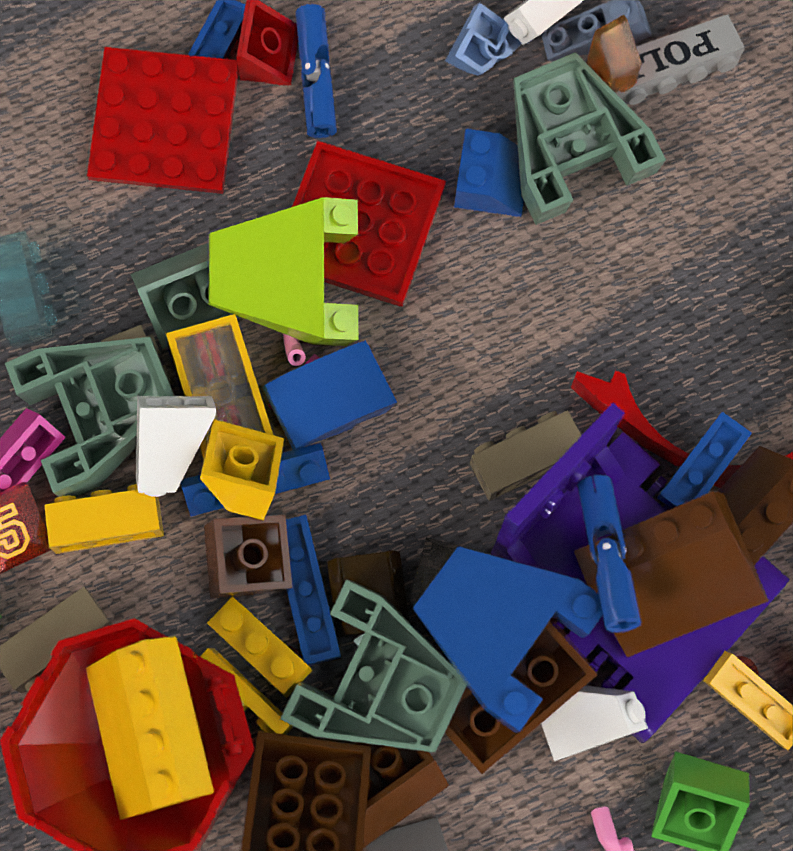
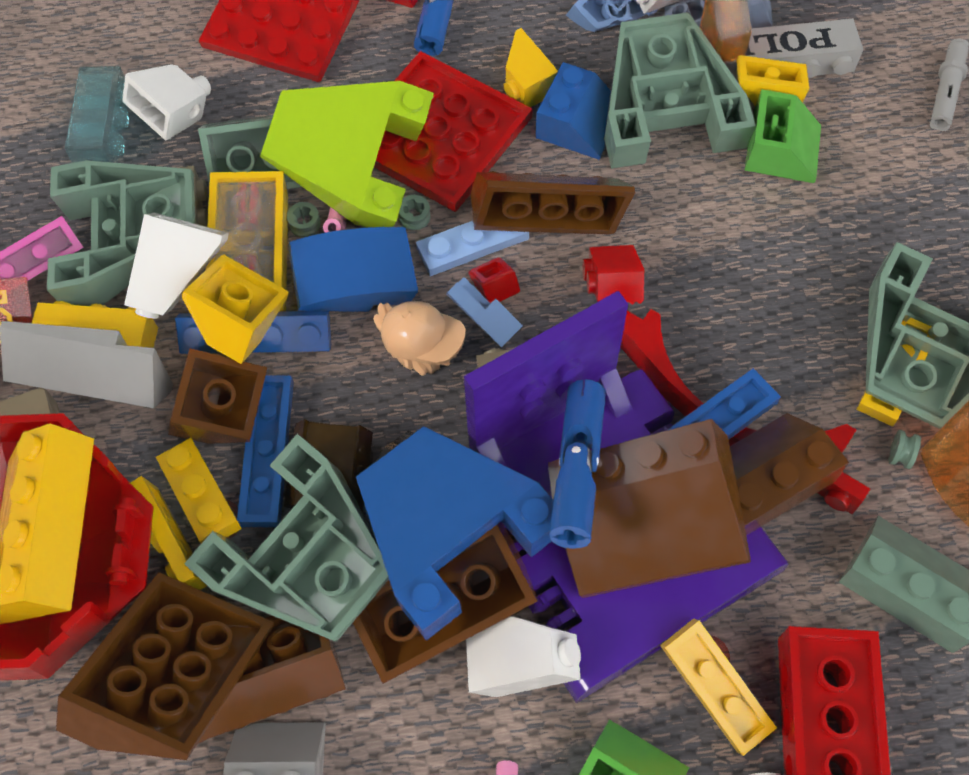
camera: 20 degrees right, 10 degrees down
none -> light grey slope [0,321,173,408]
none -> white torso [122,64,211,140]
none -> sand green bush [287,202,321,238]
none -> light nougat hair [373,301,466,376]
none -> sand green bush [399,195,431,230]
none -> light blue plate [416,221,529,276]
none -> medium blue slope [446,277,522,347]
none -> red slope [468,257,520,303]
none -> reddish brown slope [471,171,635,235]
none -> yellow slope [504,28,558,107]
none -> red brick [583,245,644,305]
none -> yellow slope [737,55,809,106]
none -> bright green slope [744,89,821,183]

